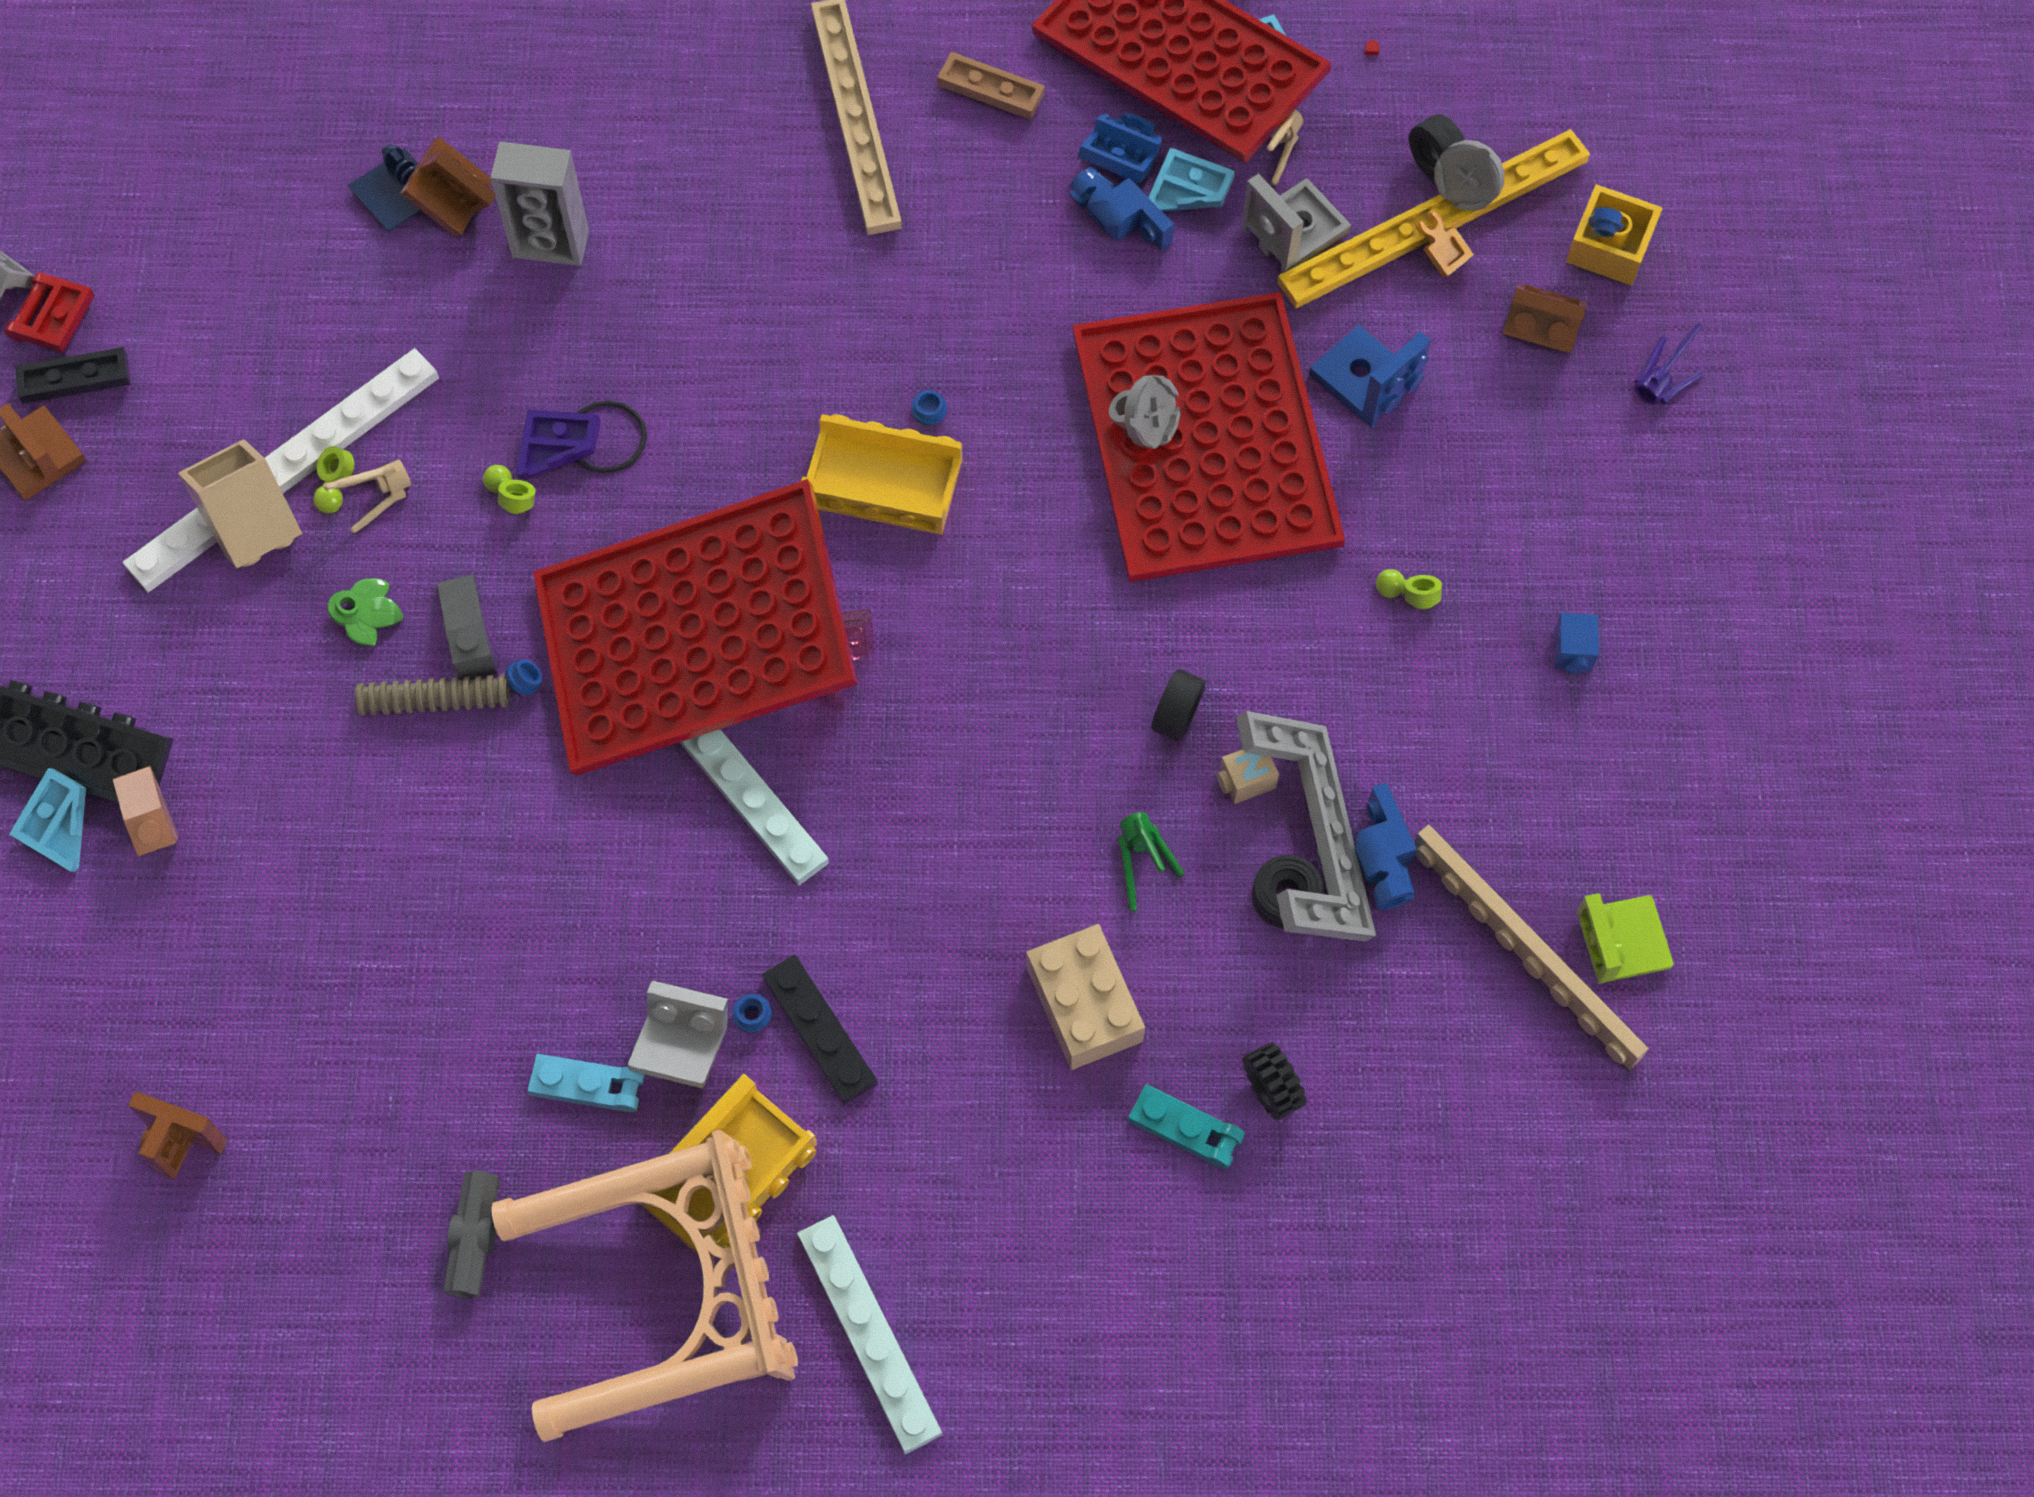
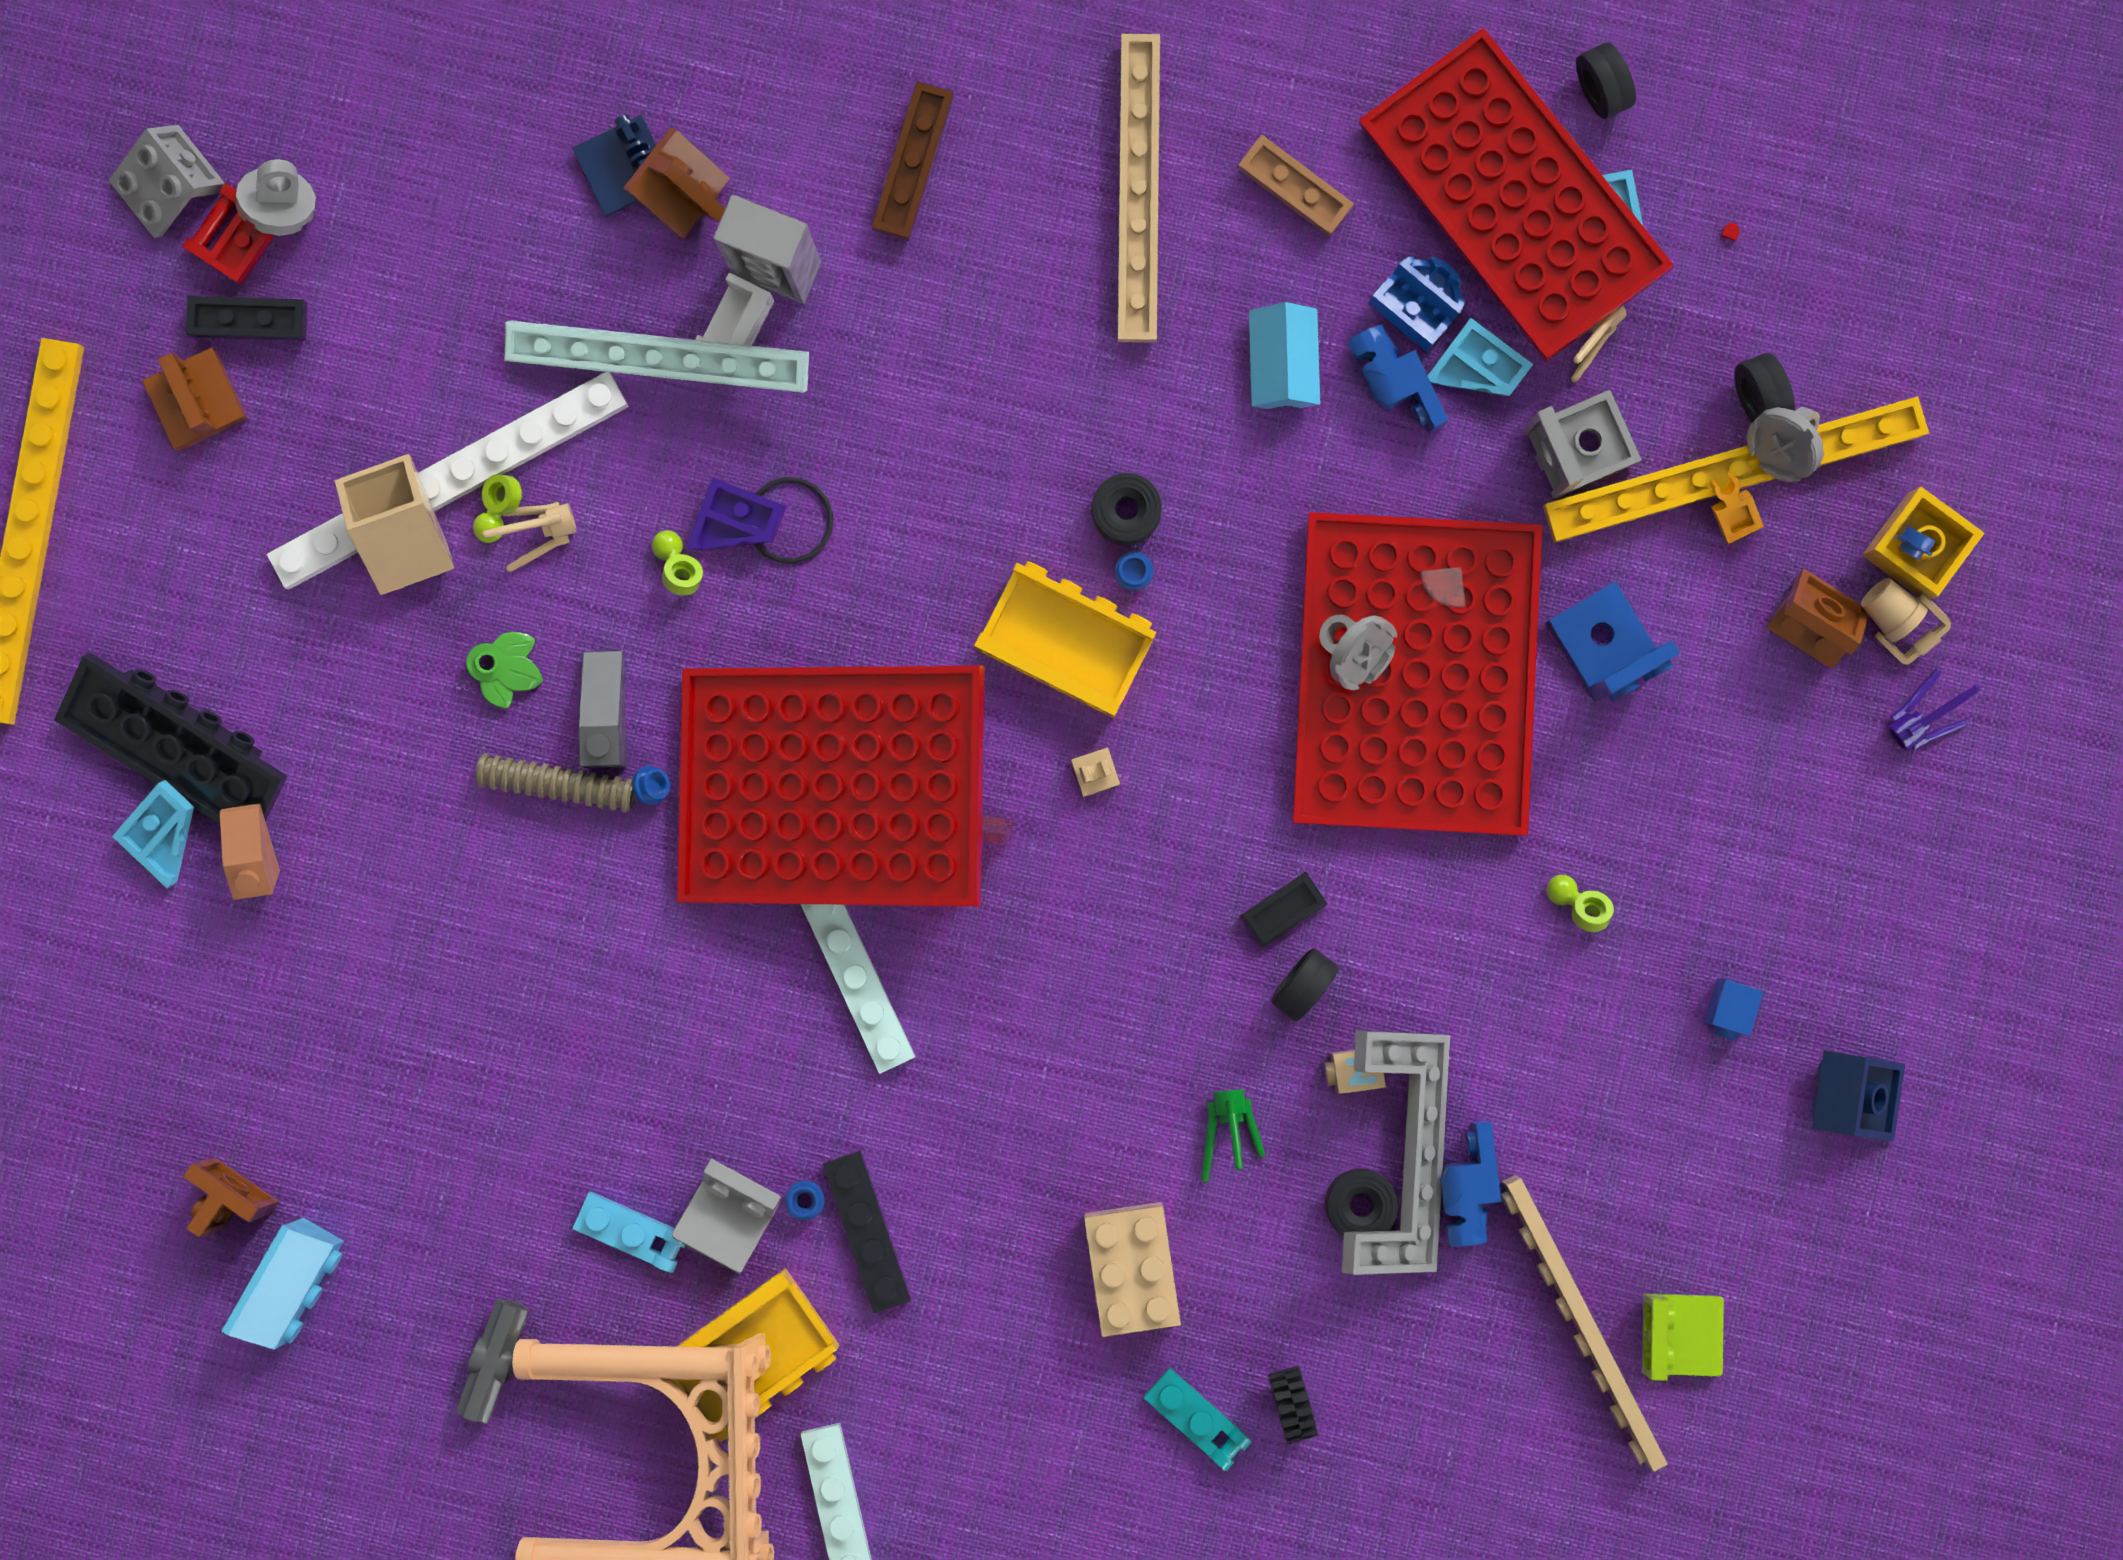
camera: 20 degrees right, 20 degrees up
none -> medium azure slope [221,1218,344,1349]
none -> light grey tile [235,159,316,236]
none -> light aqua tile [505,321,809,393]
none -> white panel [695,273,774,346]
none -> reddish brown plate [872,81,954,241]
none -> tan tile [1071,747,1120,797]
none -> black tyre [1092,473,1162,545]
none -> black tile [1241,872,1328,947]
none -> medium azure piece [1249,302,1320,409]
none -> clear tile [1420,567,1465,608]
none -> dark blue slope [1812,1050,1905,1141]
none -> tan piece [1861,578,1951,664]

